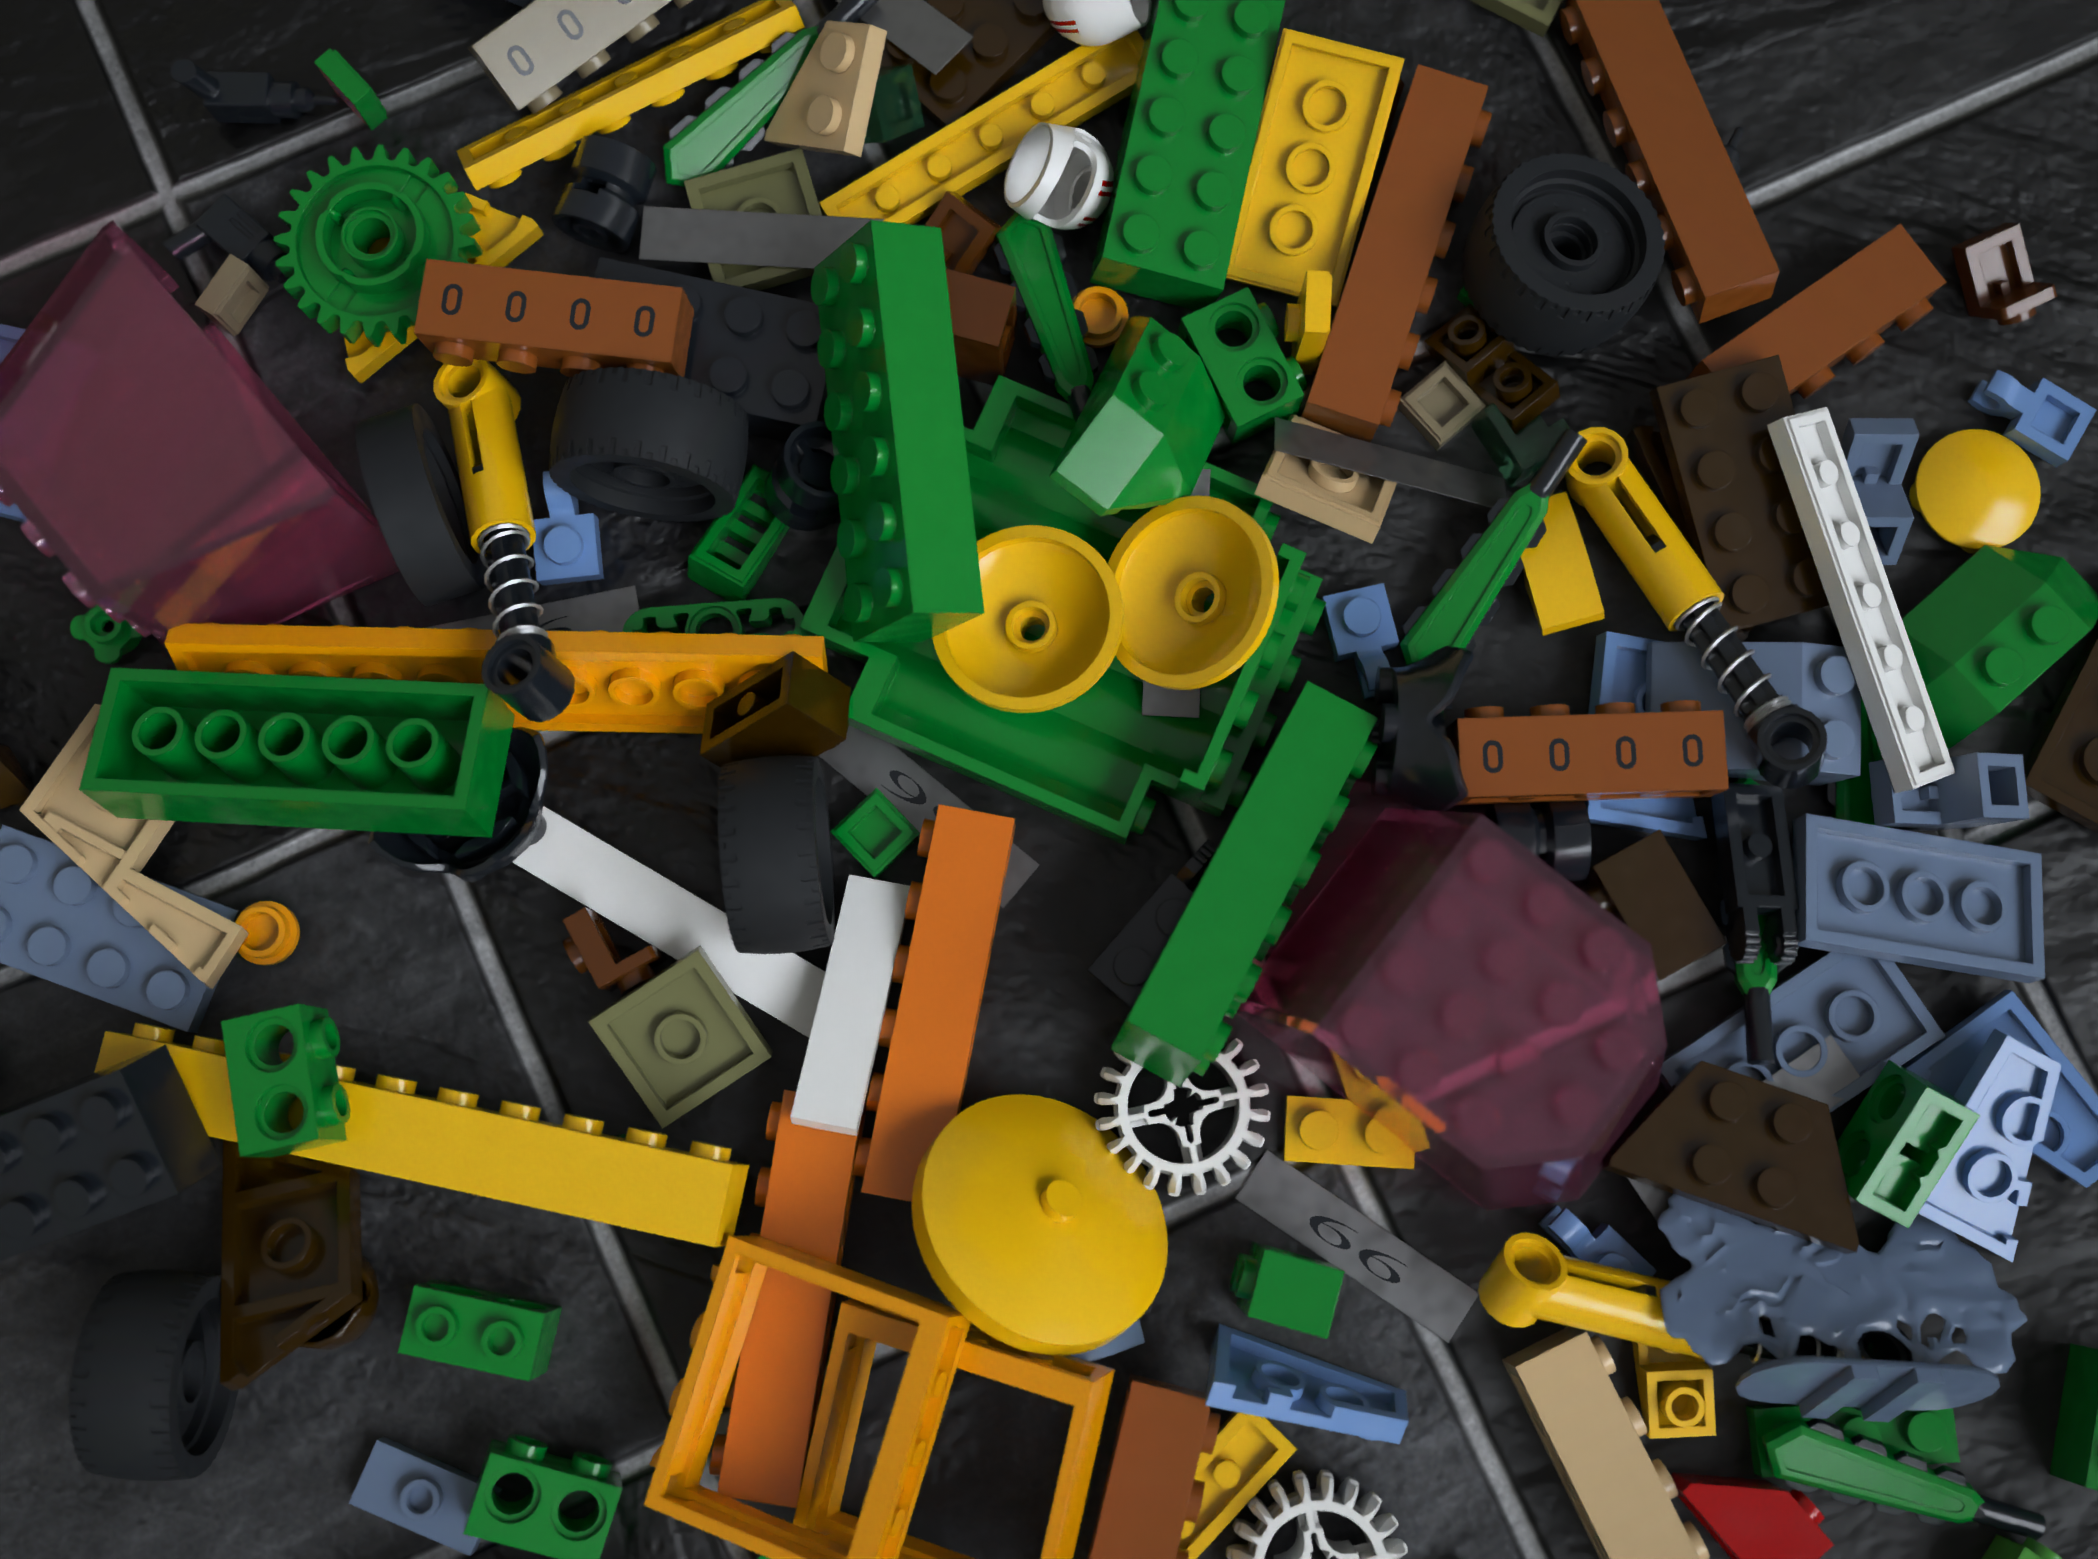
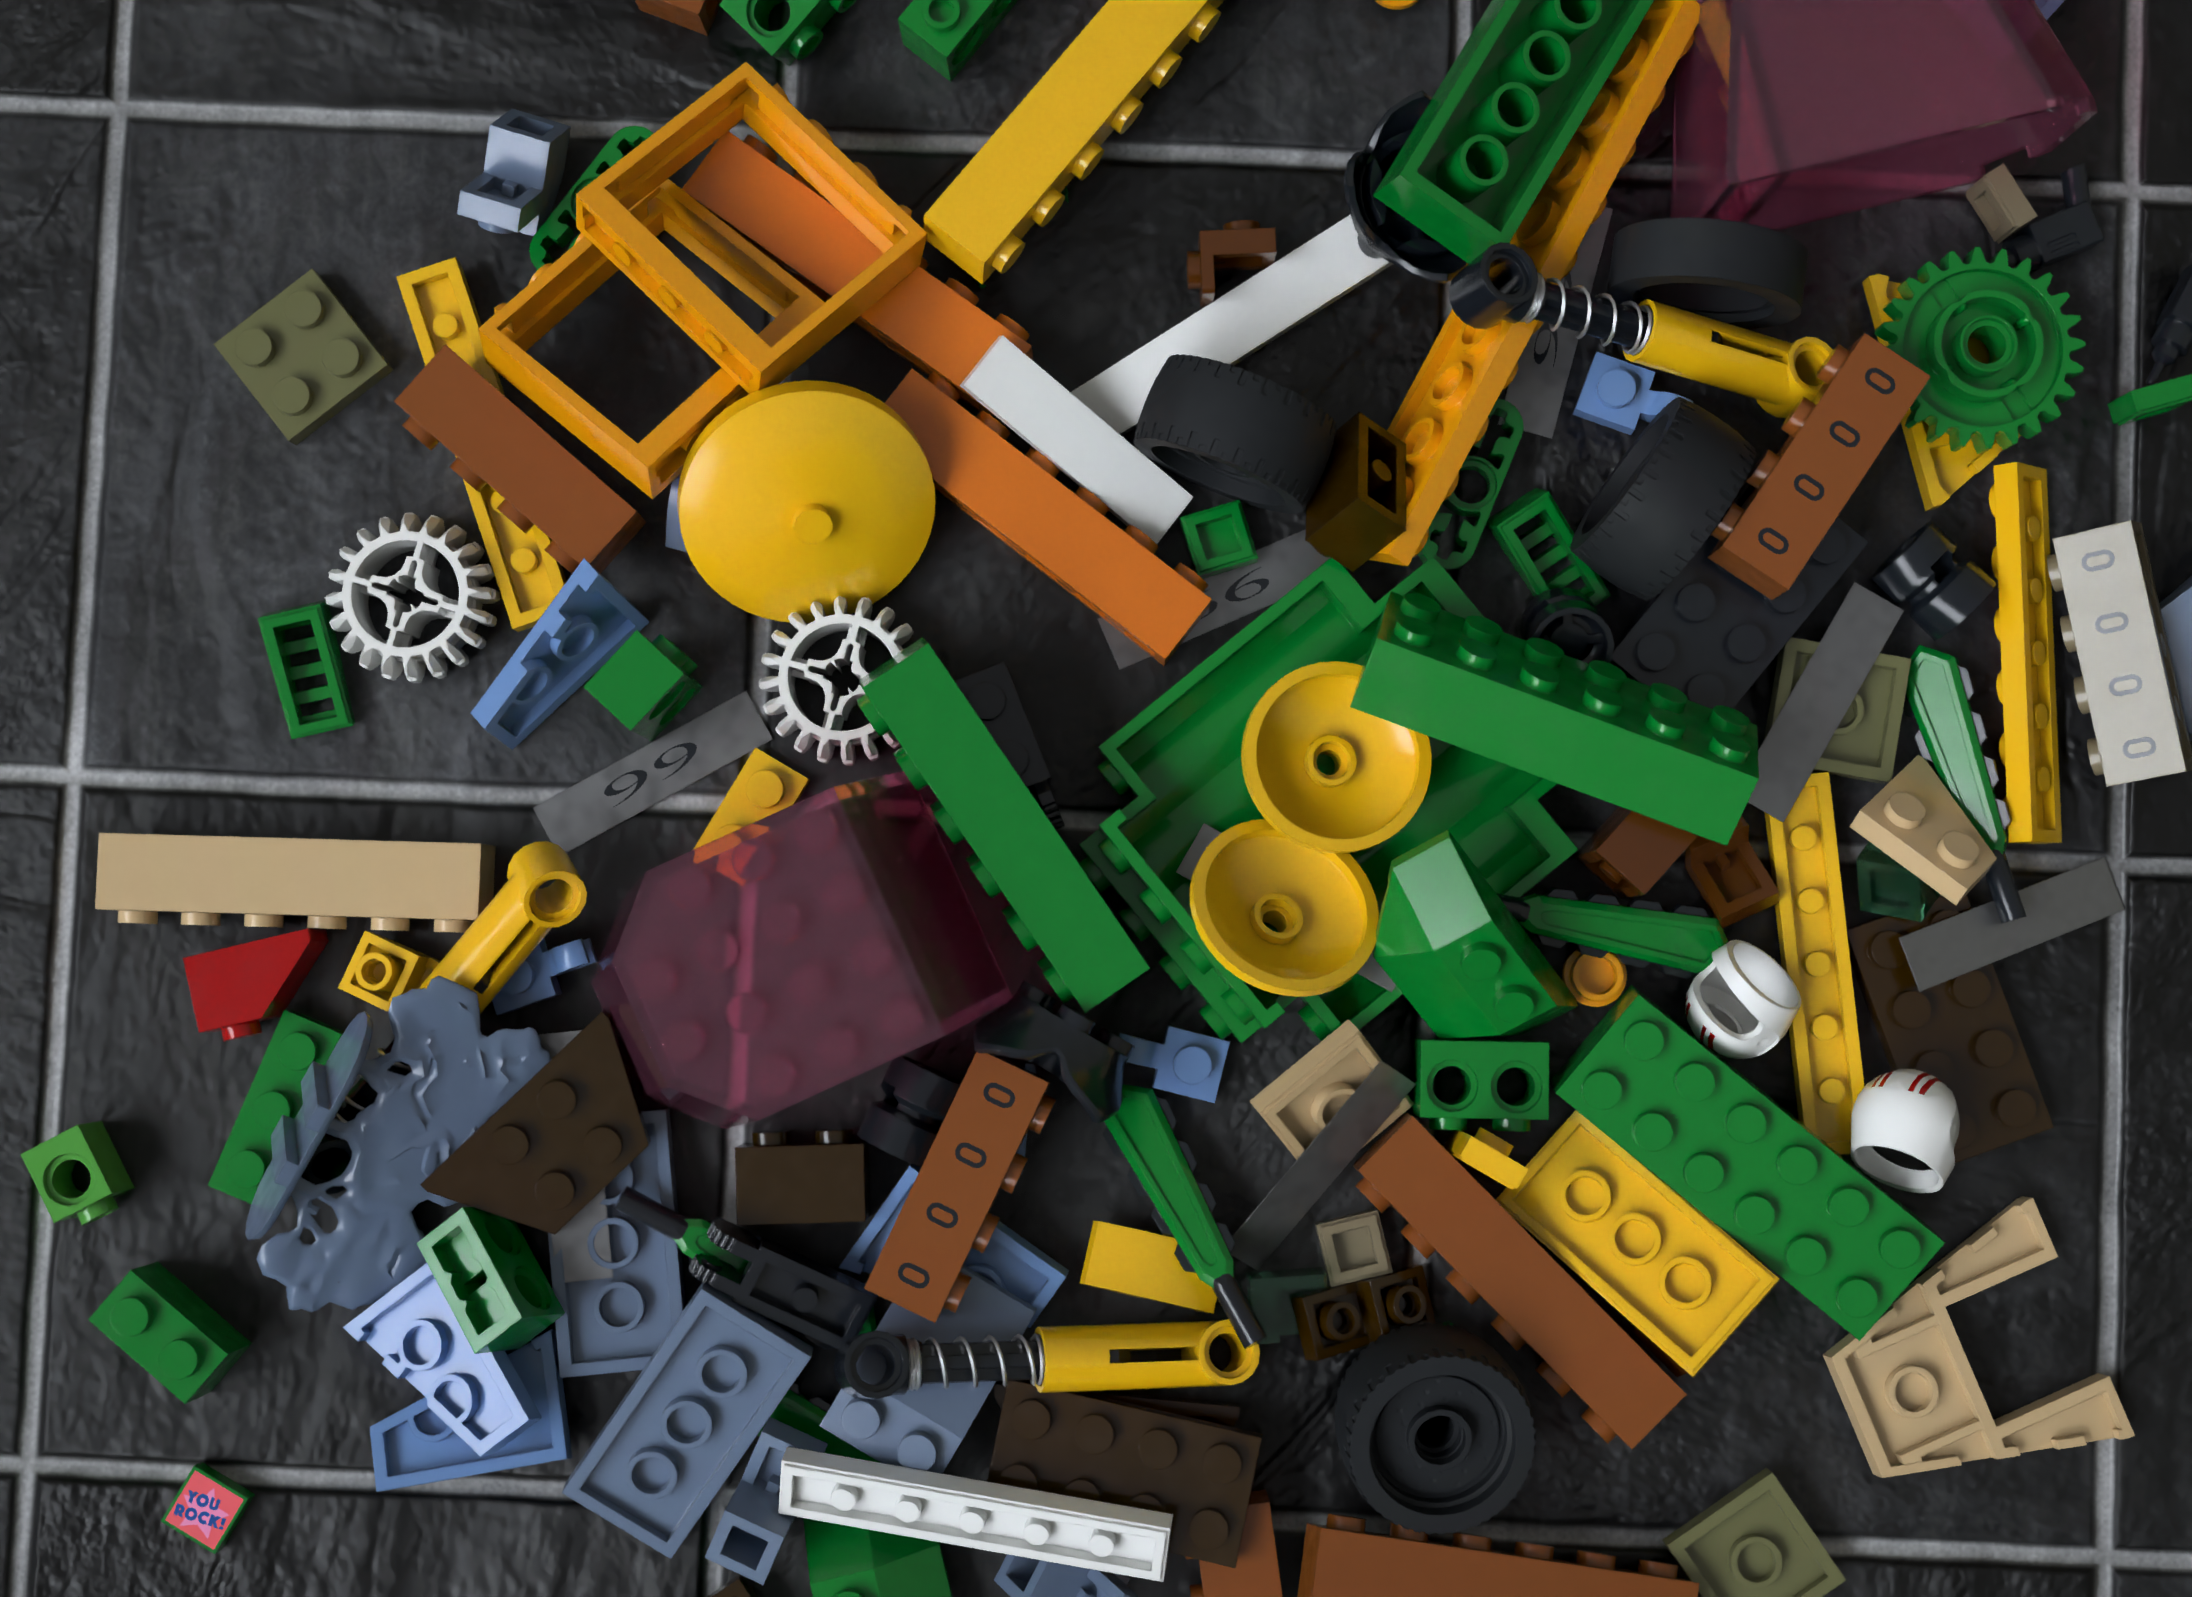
camera: 120 degrees right, 5 degrees up
olive plate [589,945,773,1129] -> none
green sword [1761,1418,2046,1540] -> none

